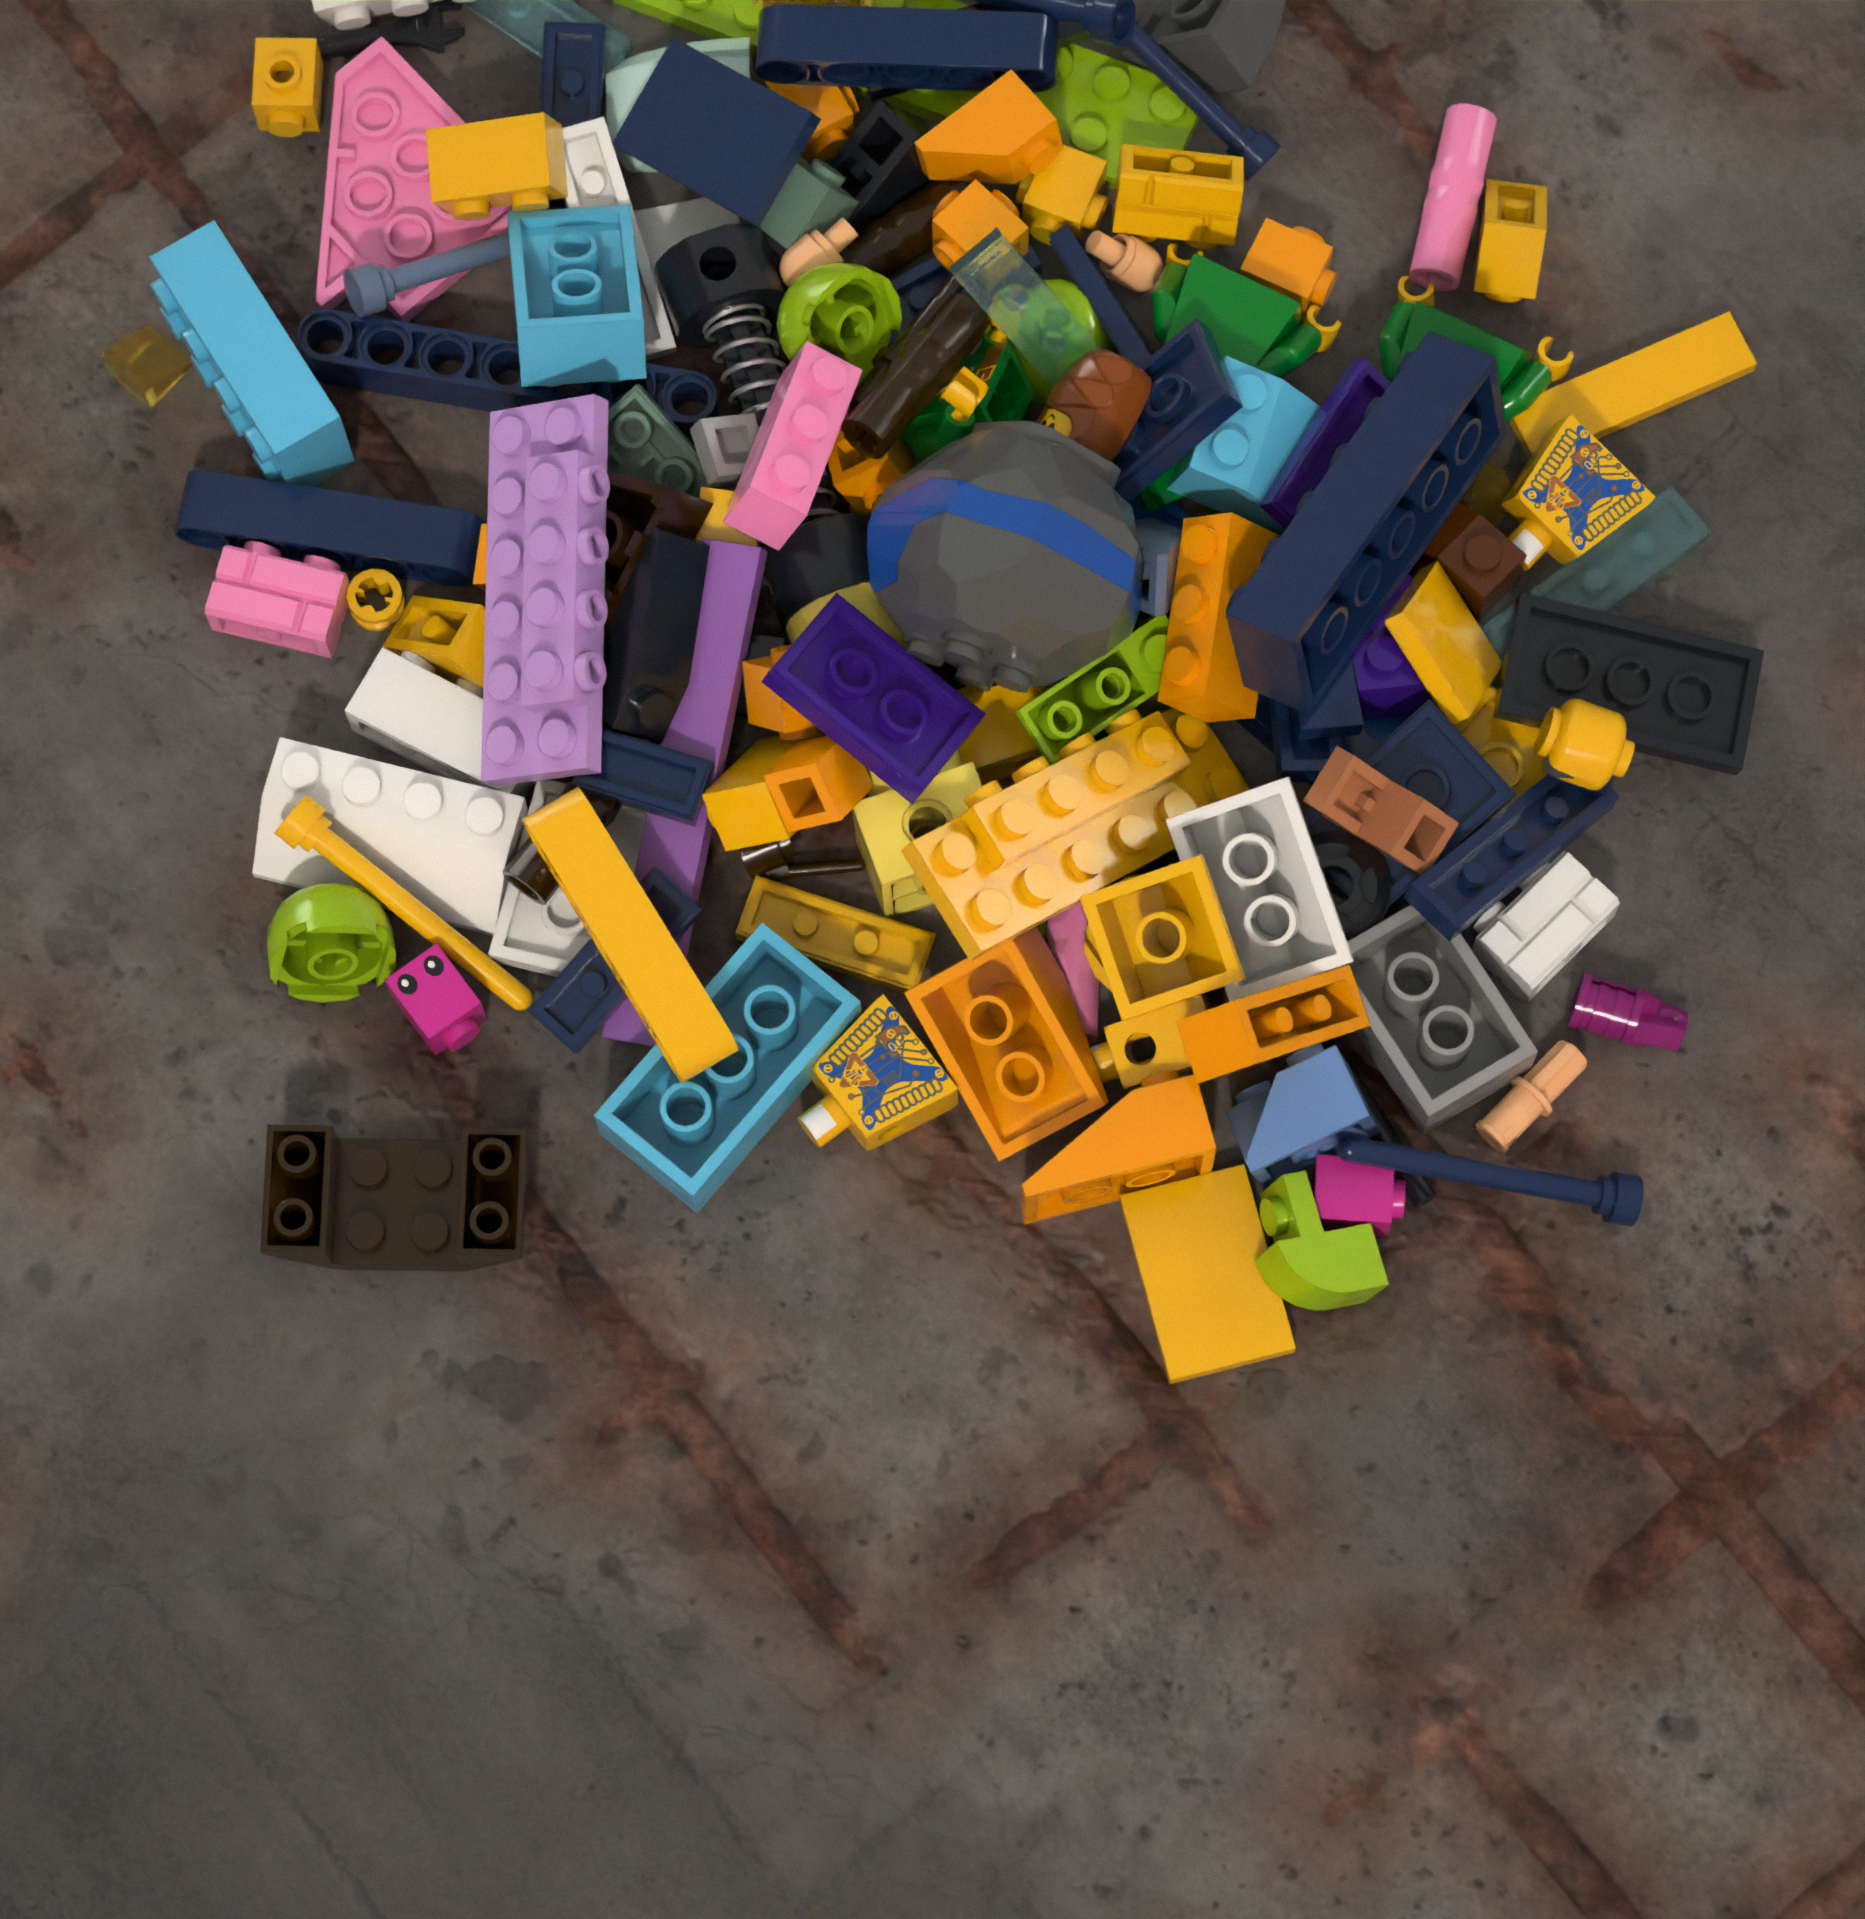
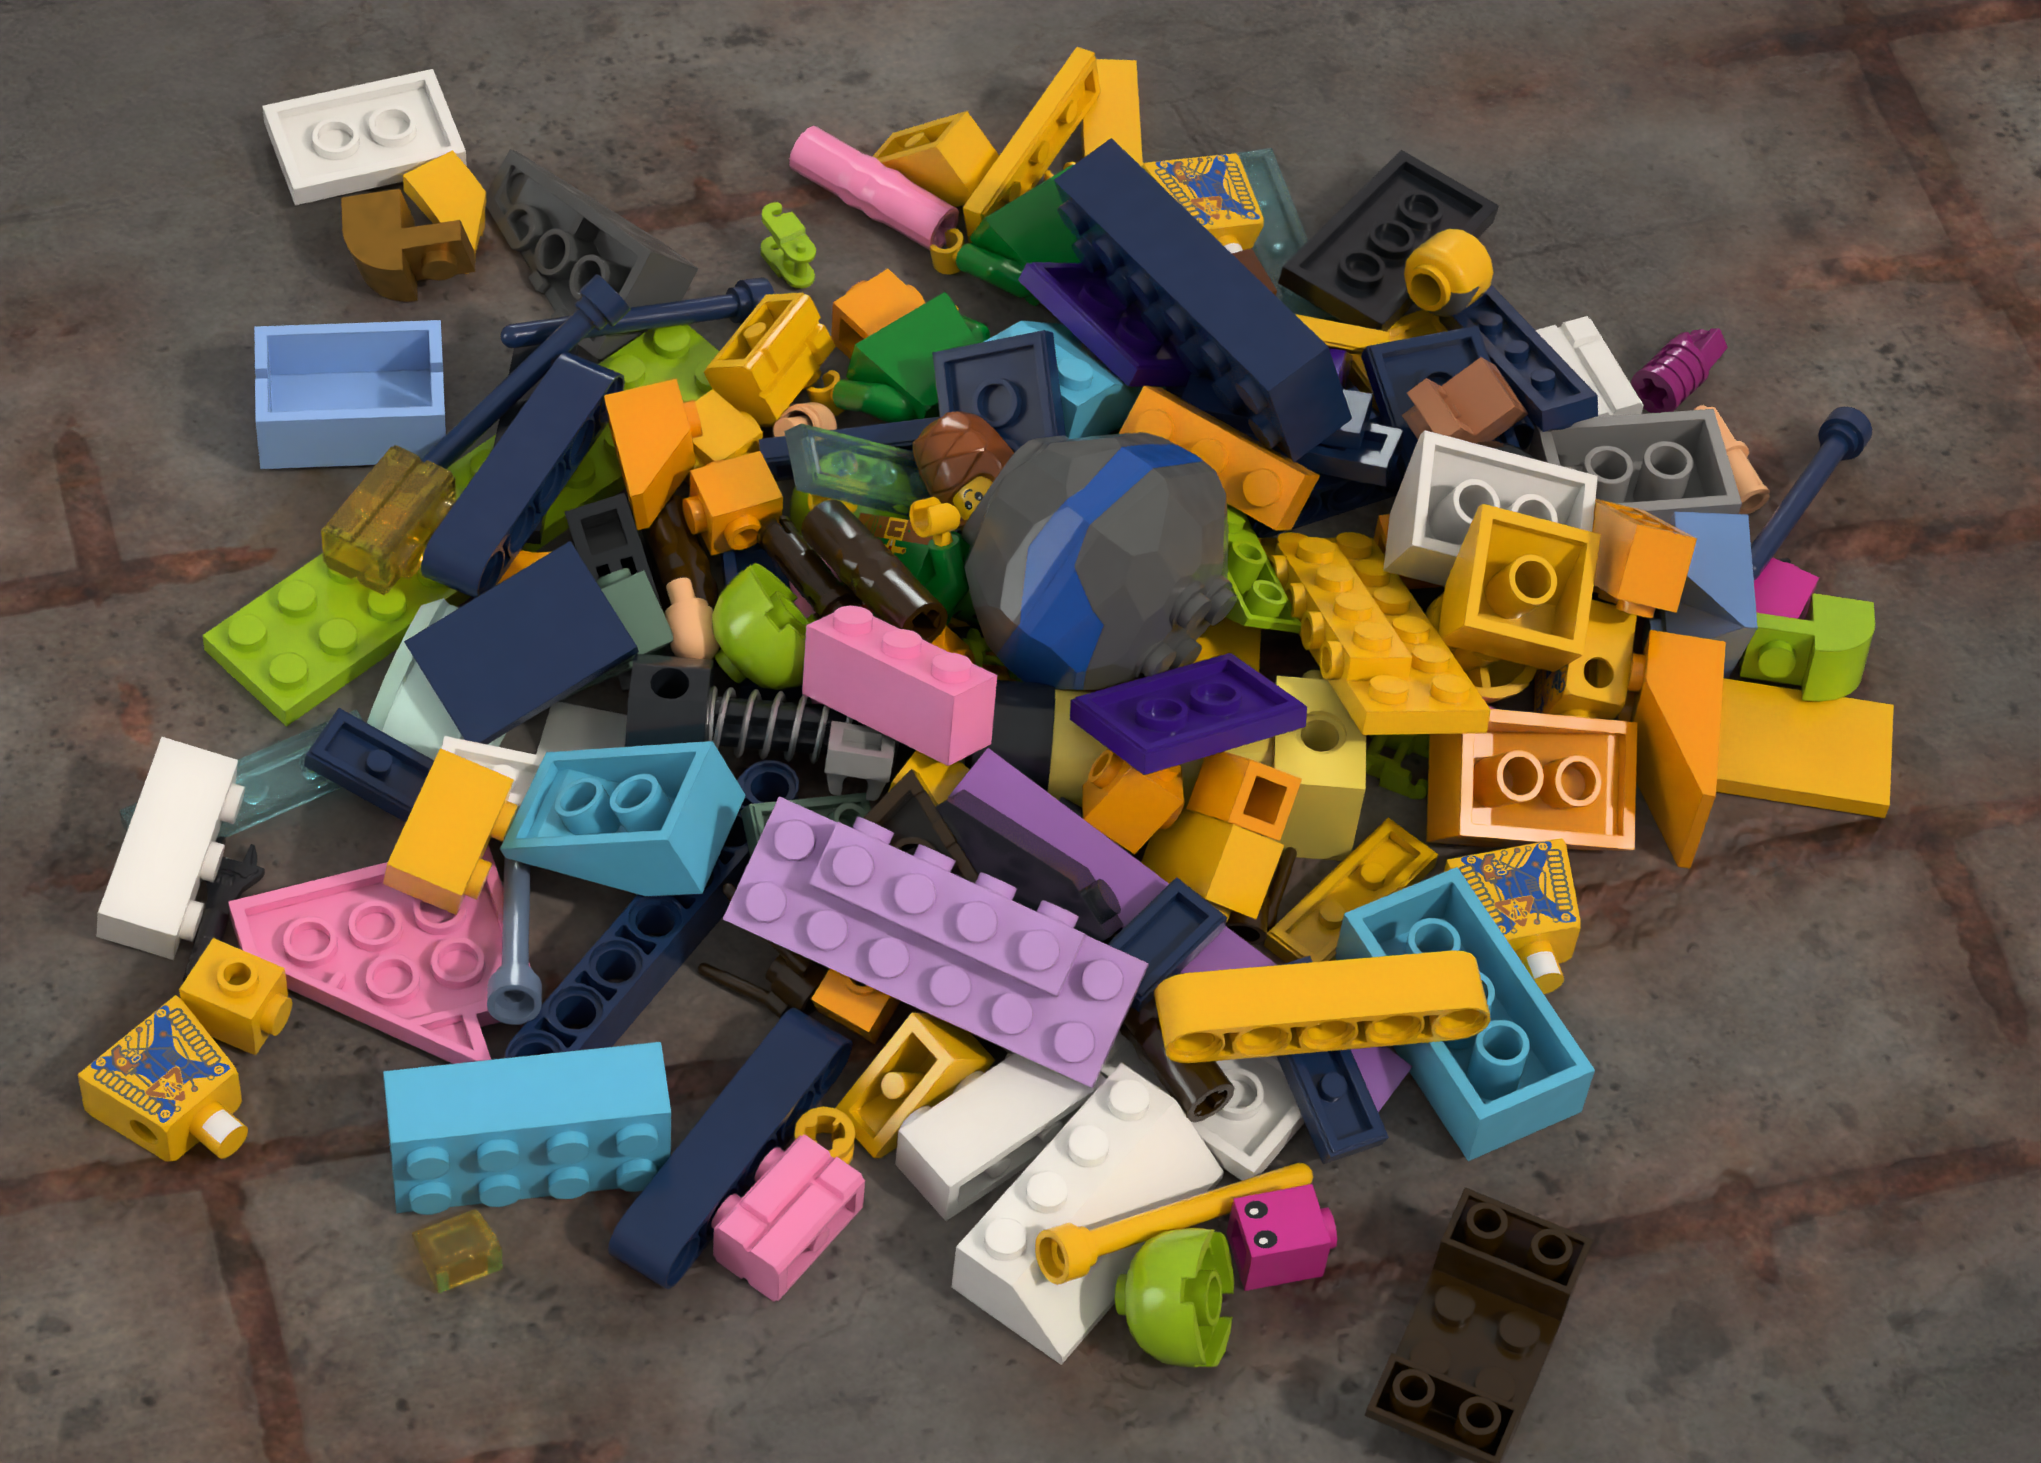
camera: 75 degrees left, 20 degrees down
none -> yellow torso [78,995,248,1161]
none -> lime piece [760,202,816,289]
none -> yellow tile [963,47,1101,243]

